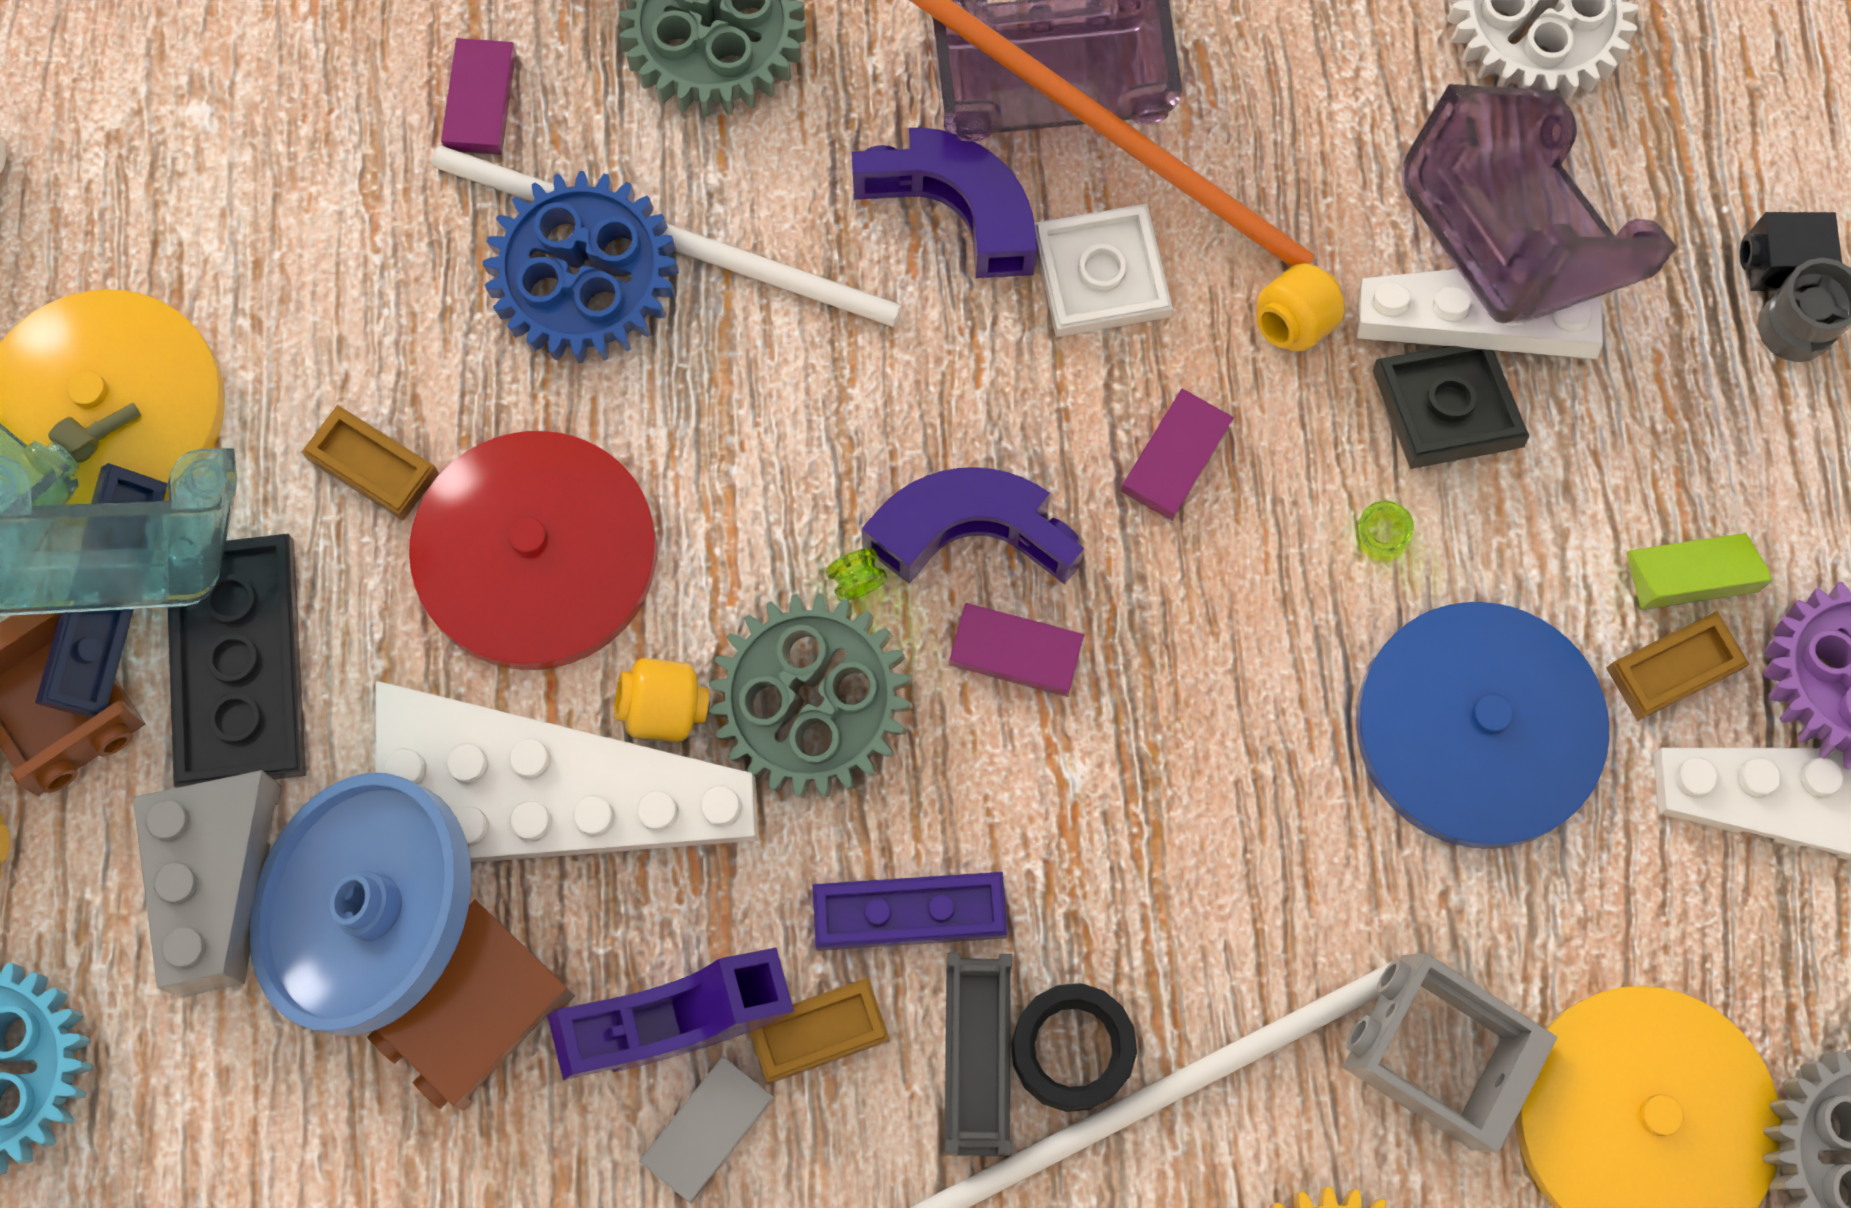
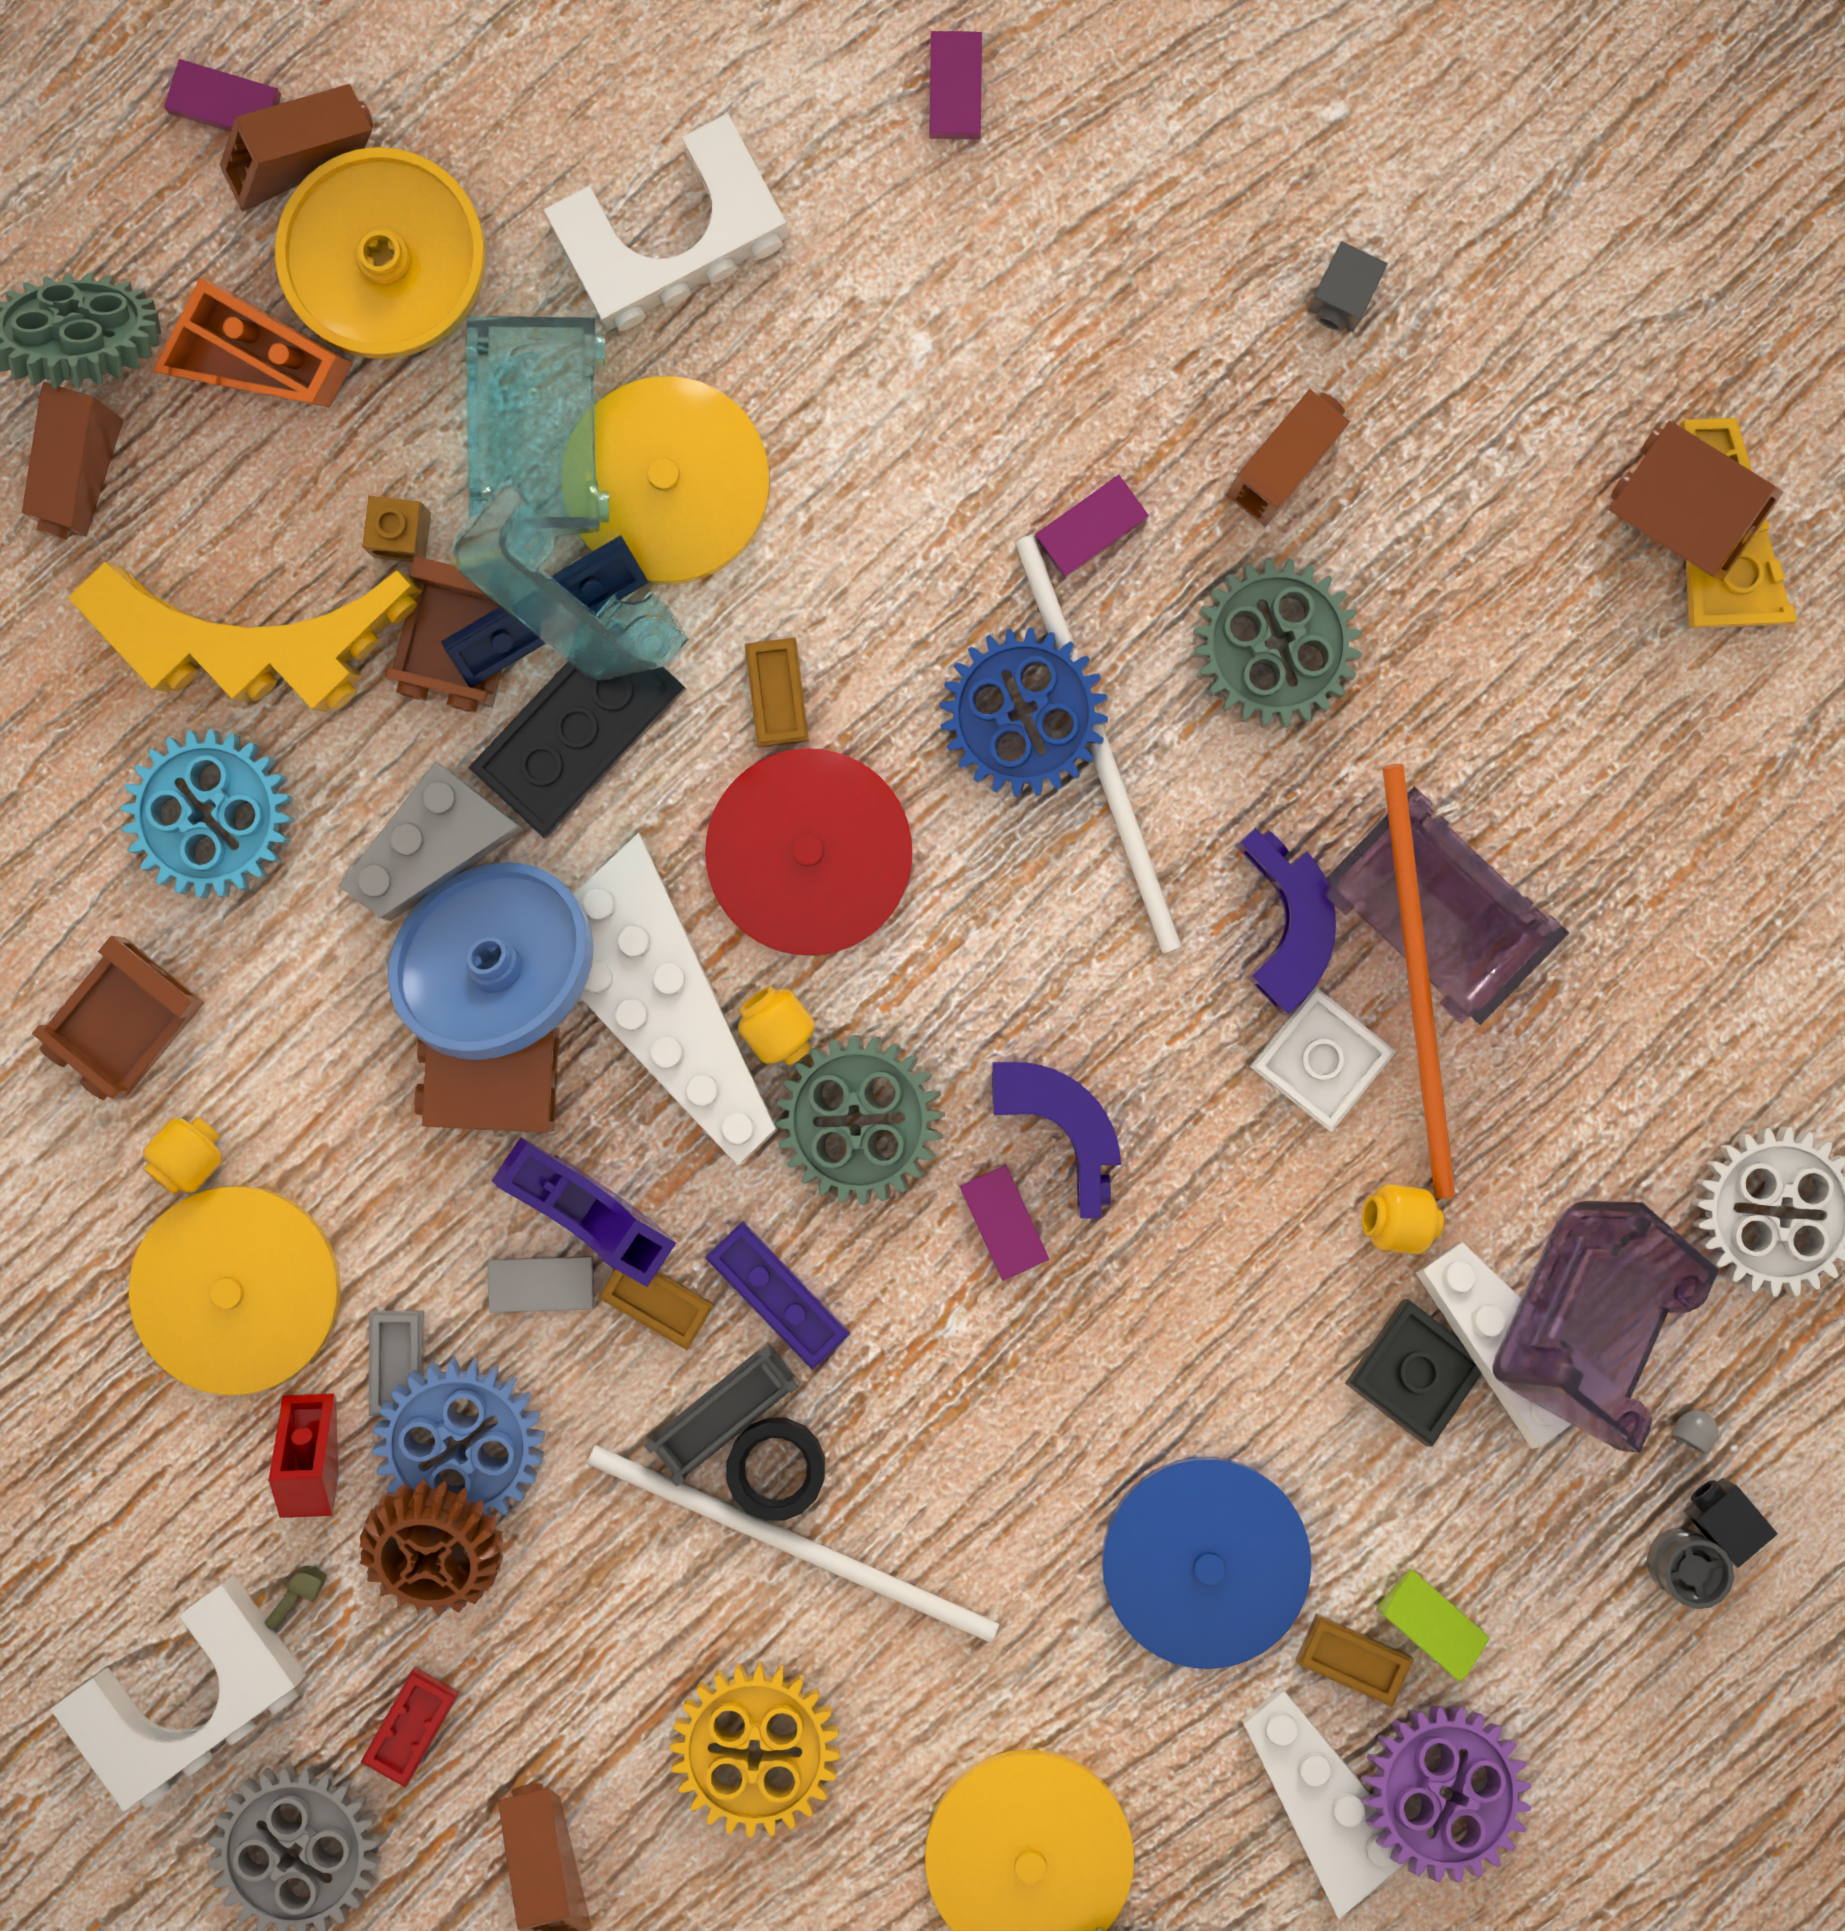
camera: 50 degrees right, 15 degrees up
olive hand [48,403,141,462] -> none
clear neon green bush [825,548,887,601] -> none
magenta tile [1121,388,1234,521] -> none
light grey window [1342,953,1558,1153] -> none
clear neon green bush [1356,501,1414,561] -> none
none -> light grey hinge [1670,1411,1718,1455]

